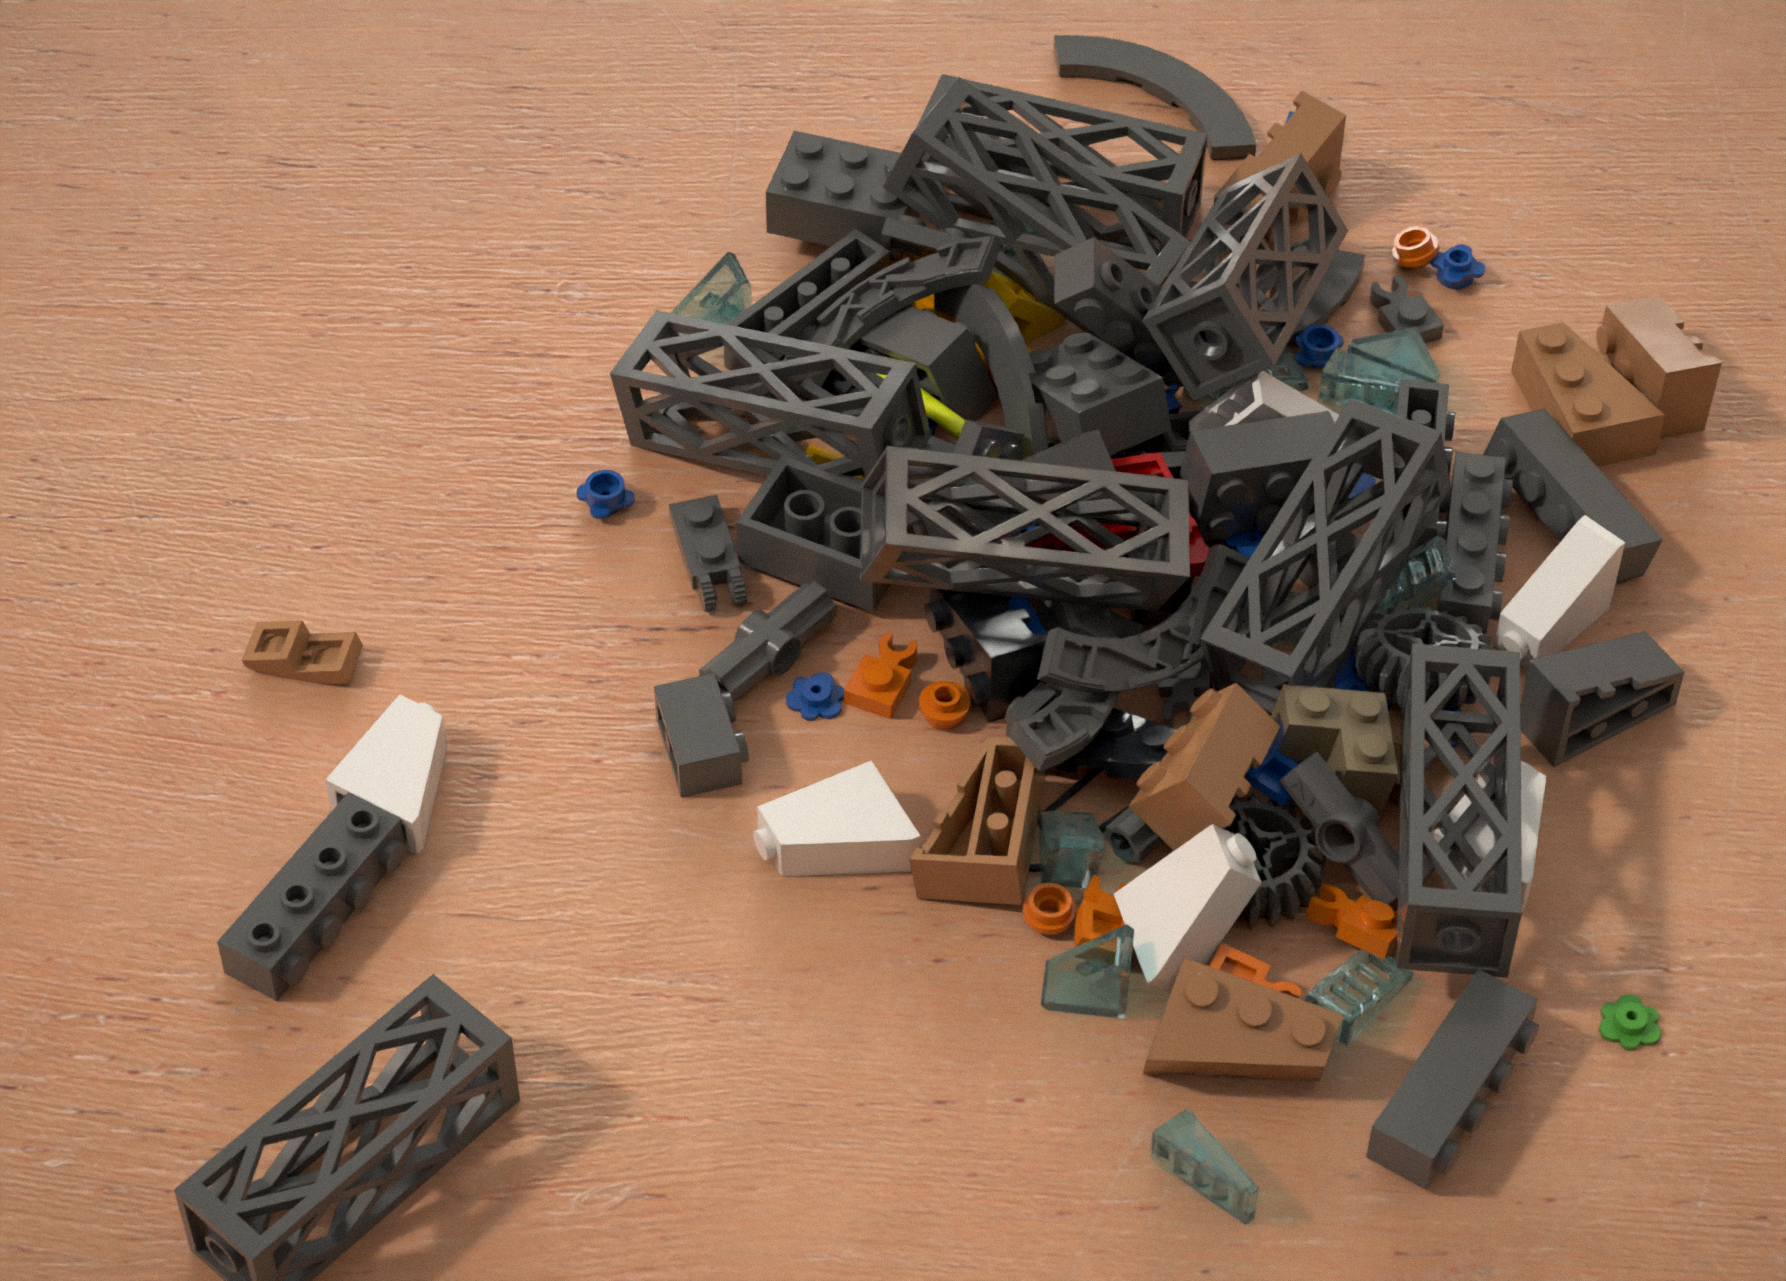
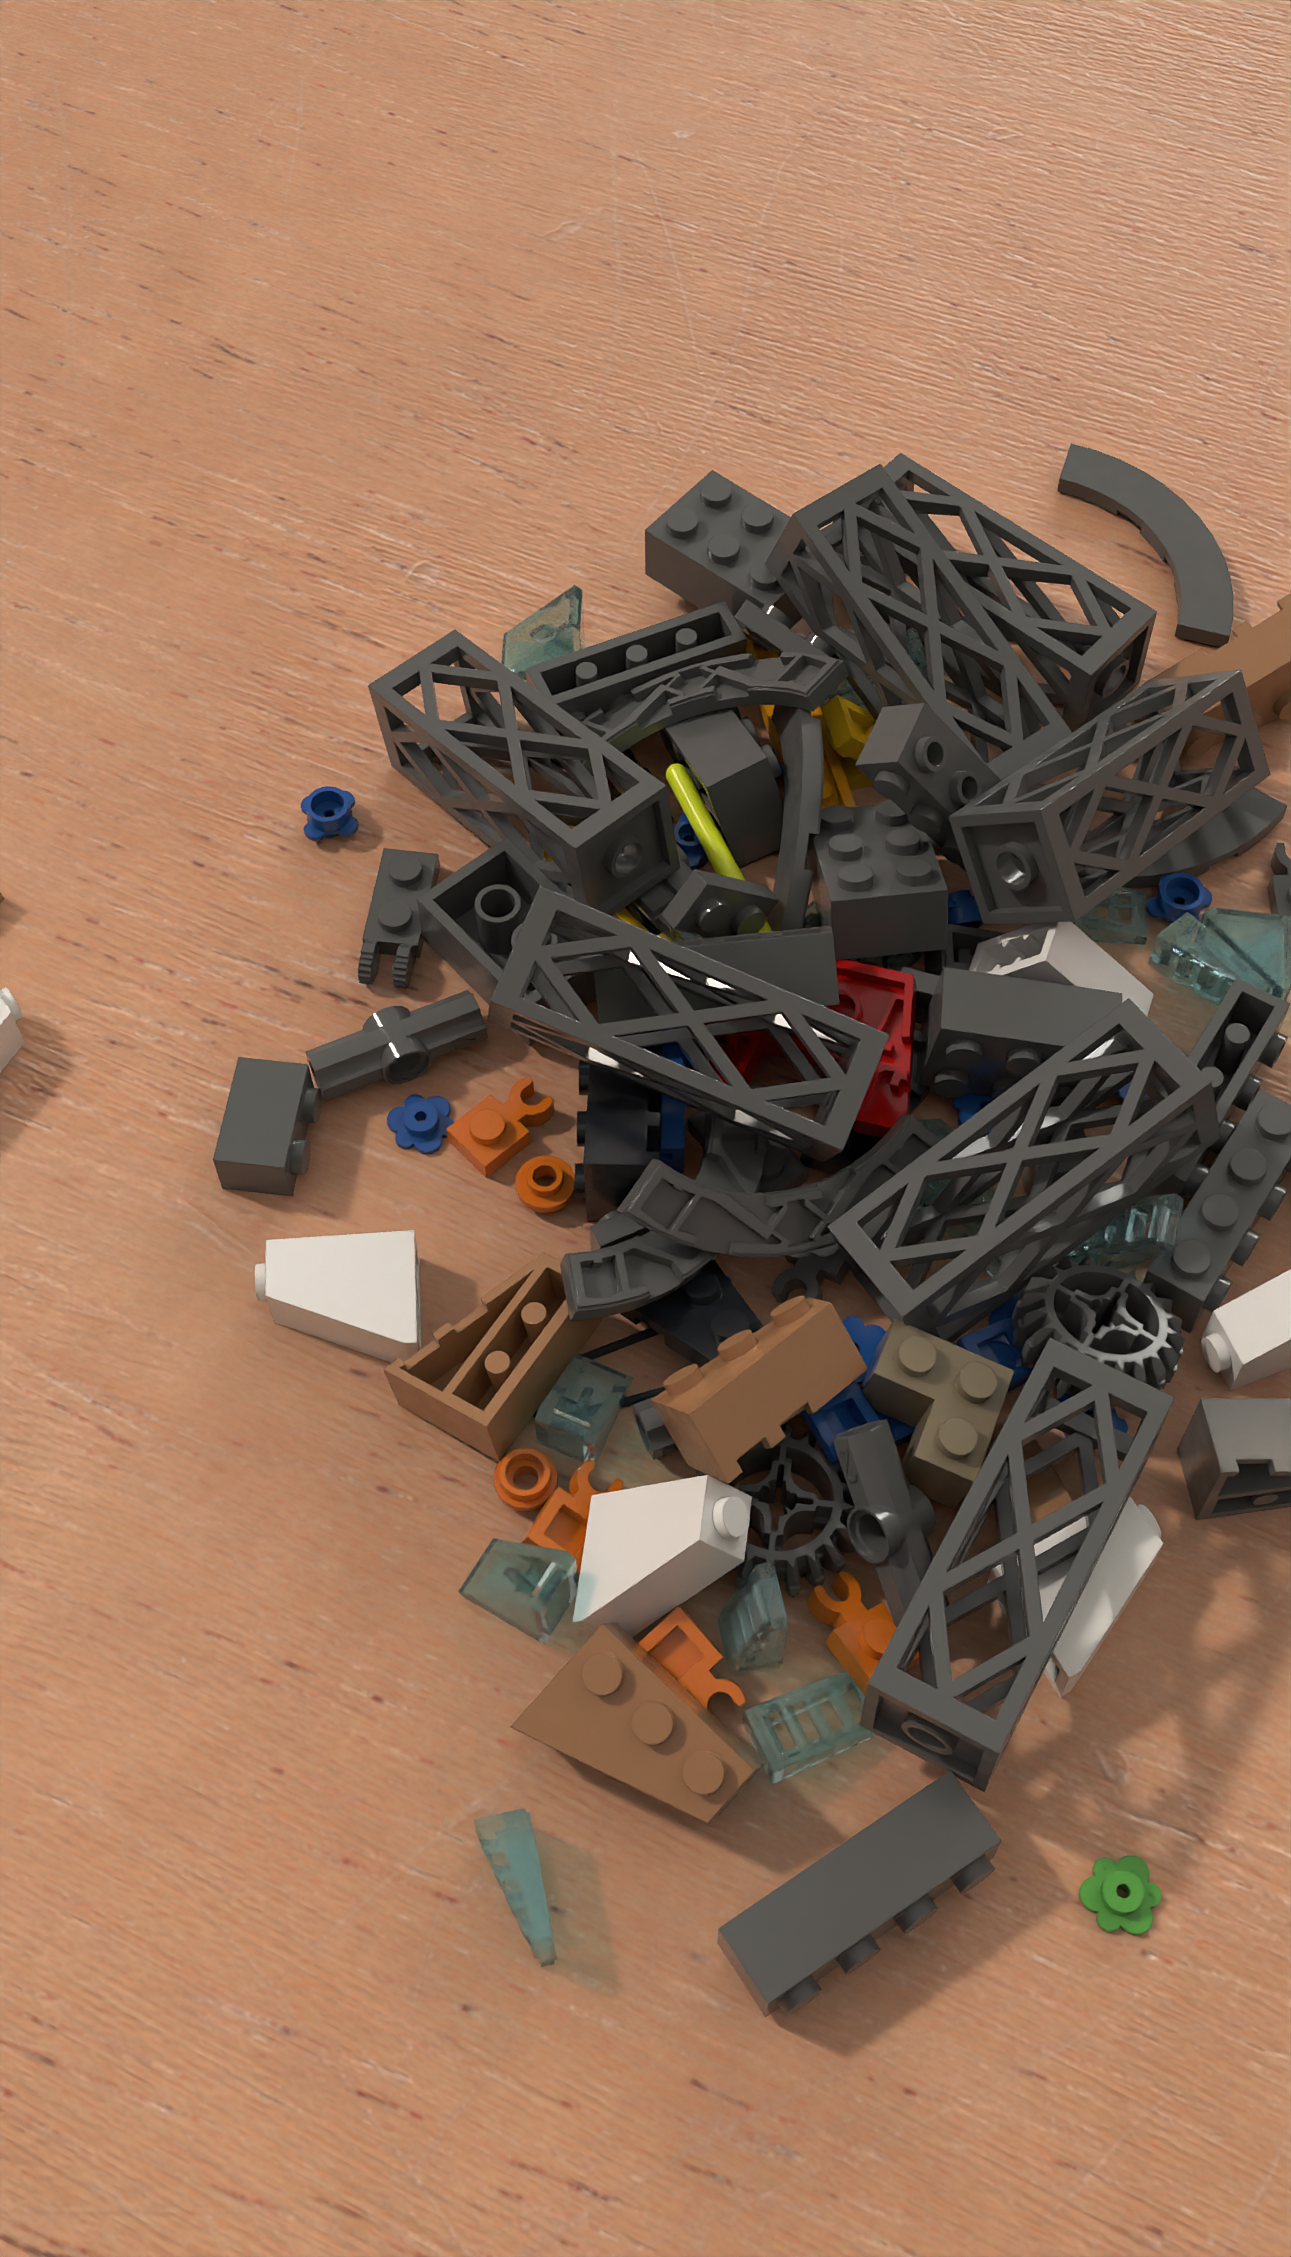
camera: 25 degrees right, 10 degrees up
none -> clear light blue slope [718,1562,789,1677]

